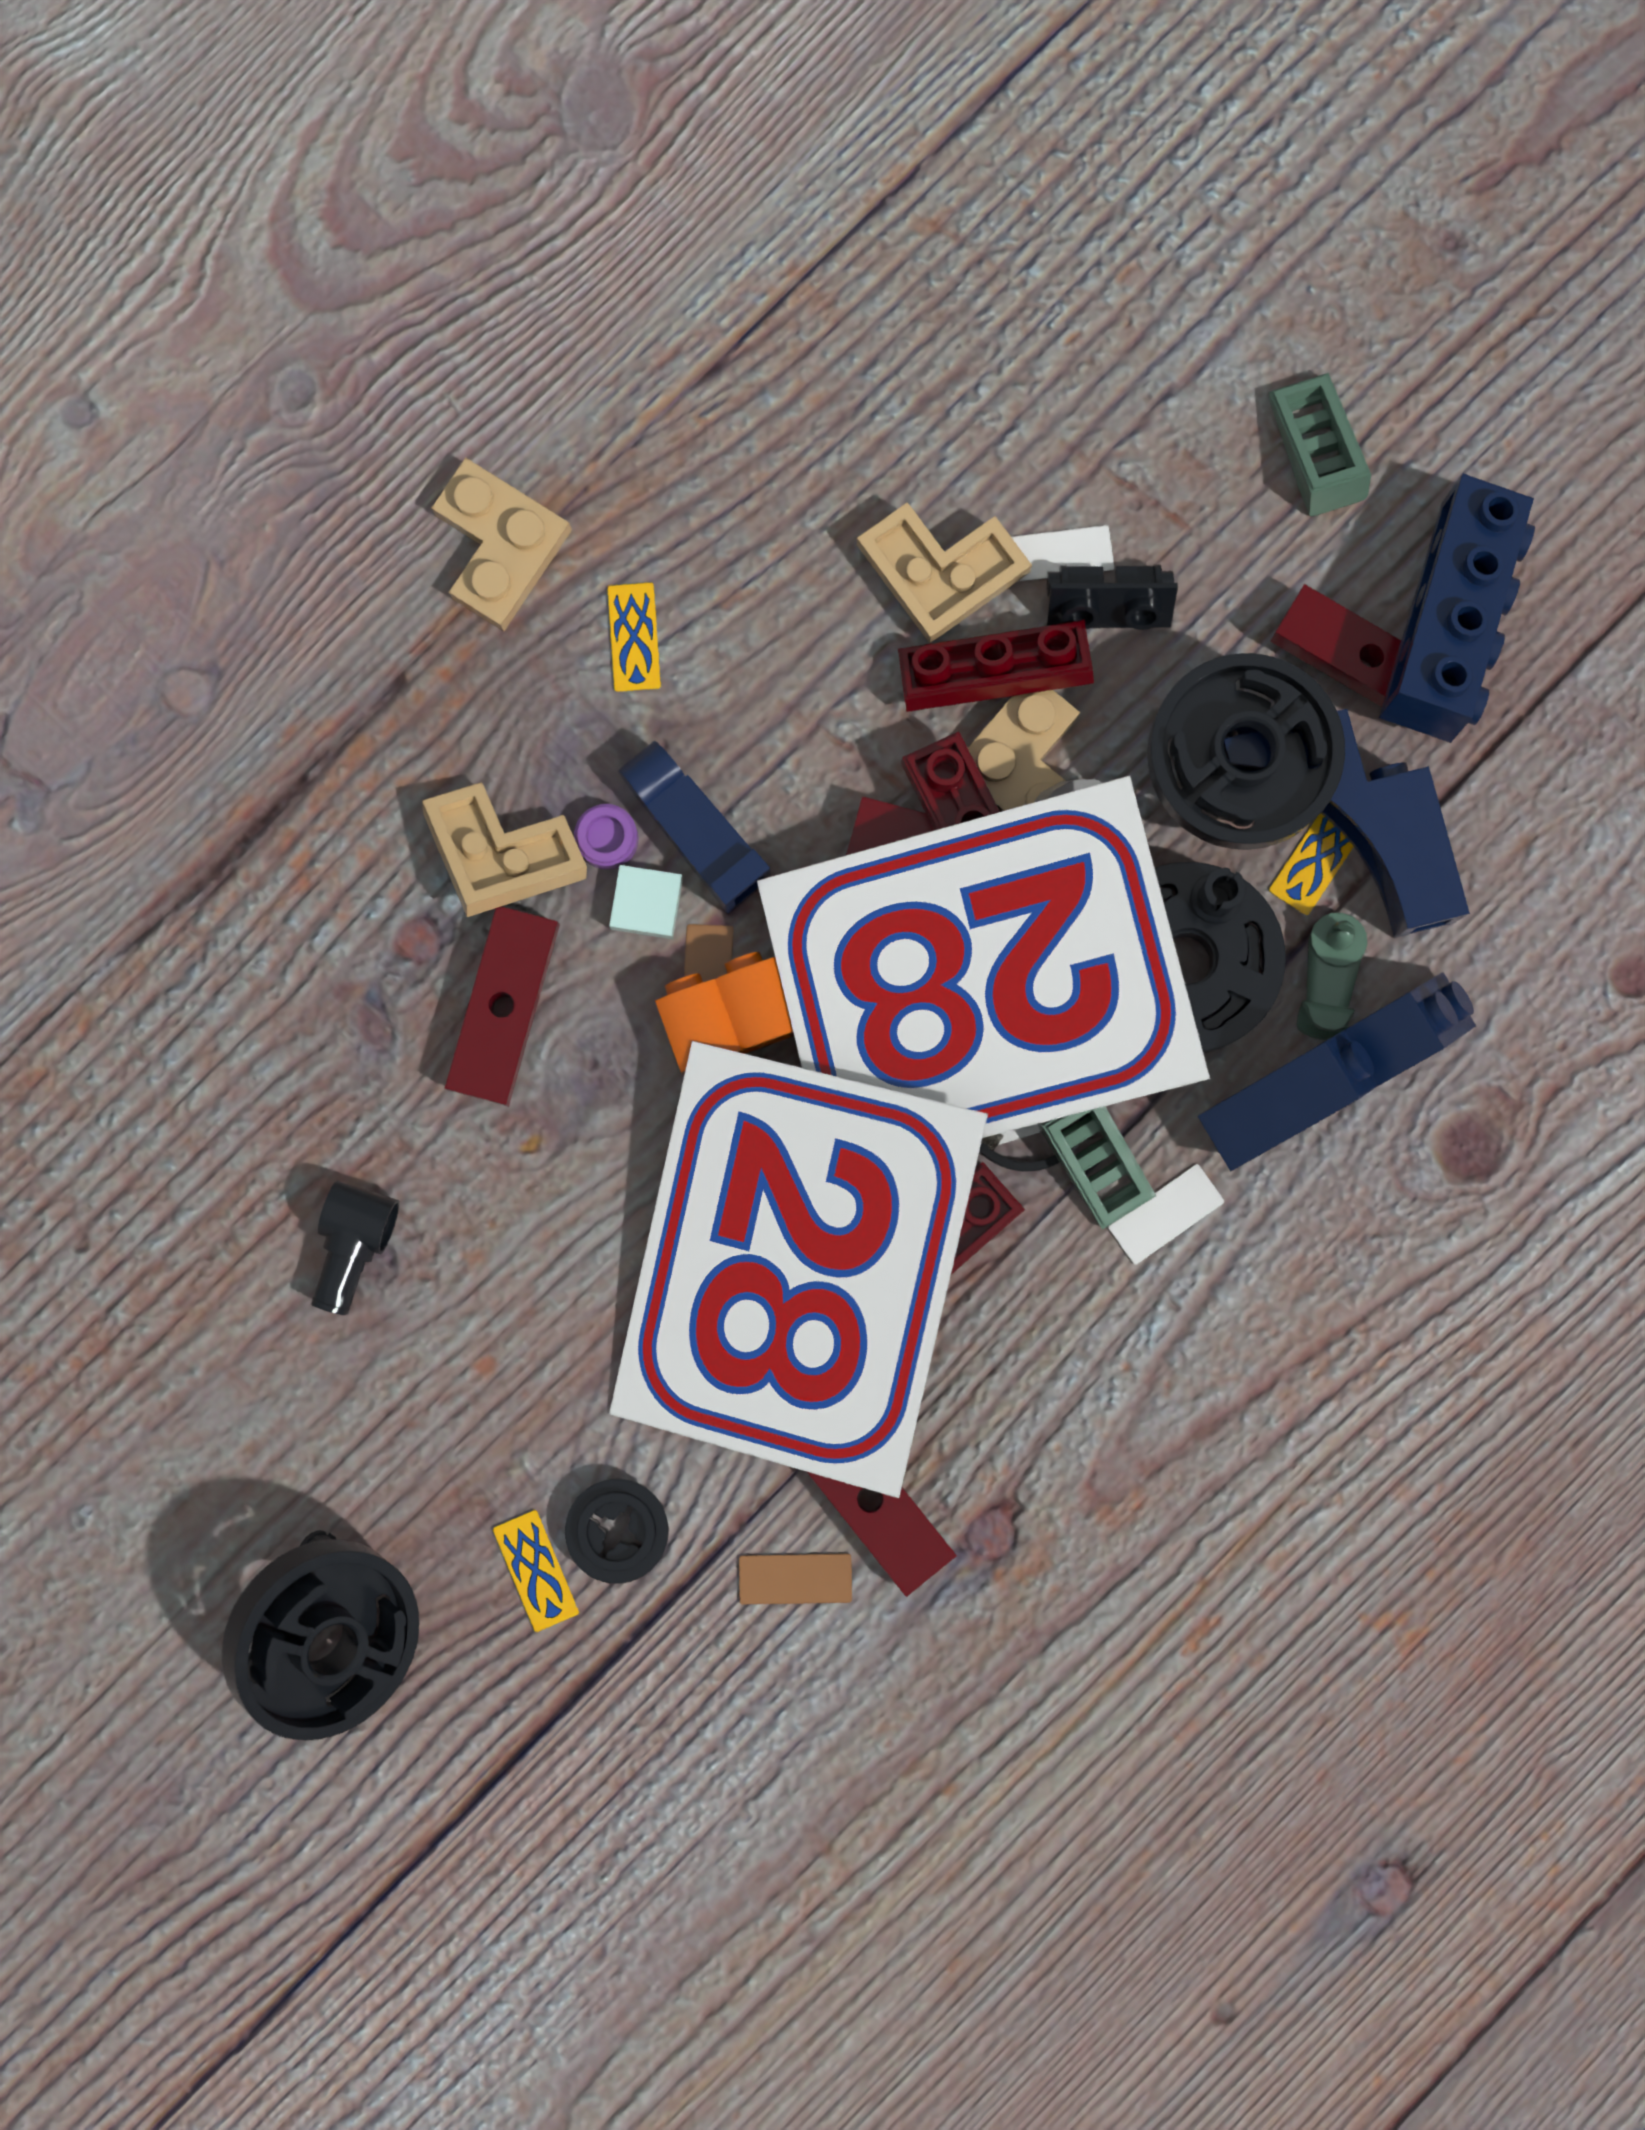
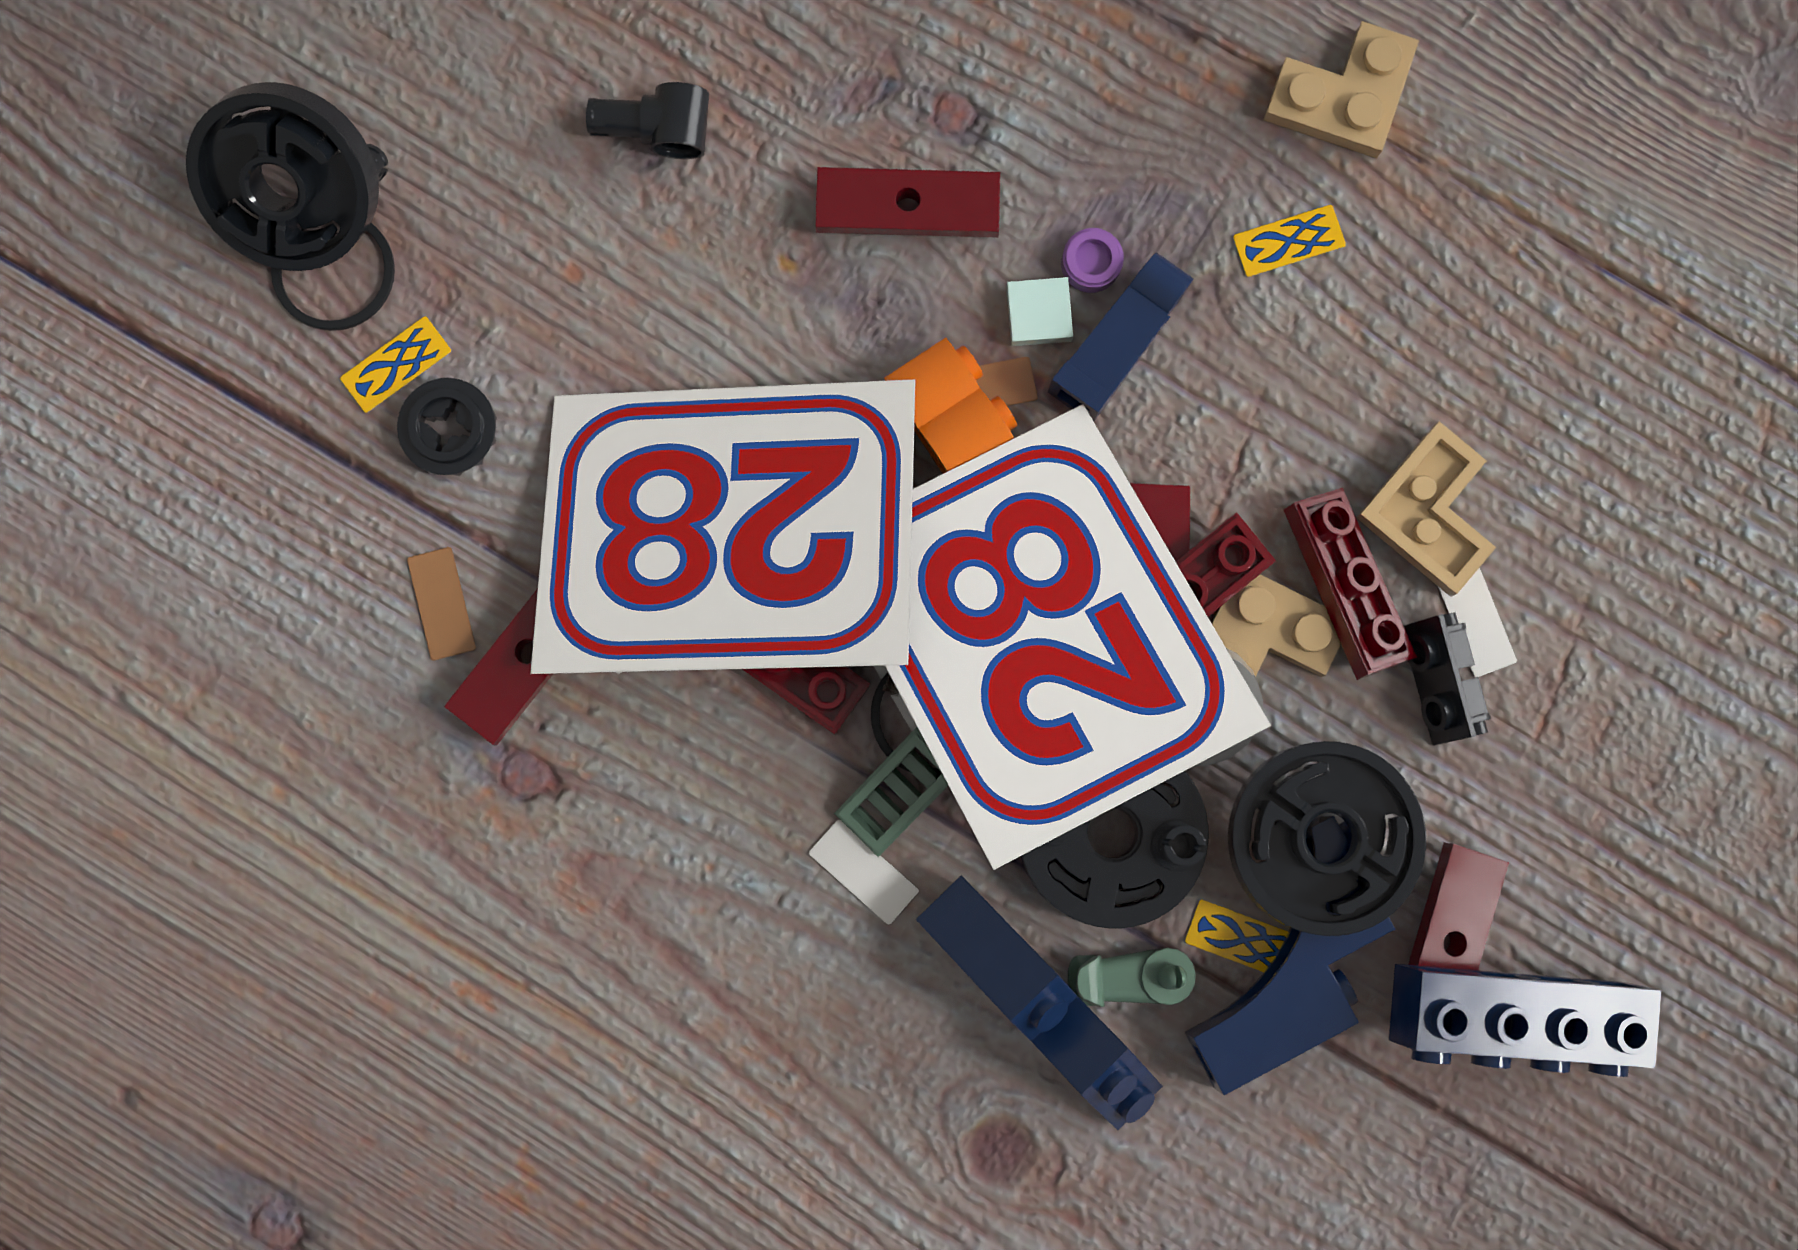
camera: 70 degrees right, 0 degrees up
tan plate [422,782,587,917] -> none
sand green slope [1269,373,1371,516] -> none
none -> black piece [271,223,395,331]

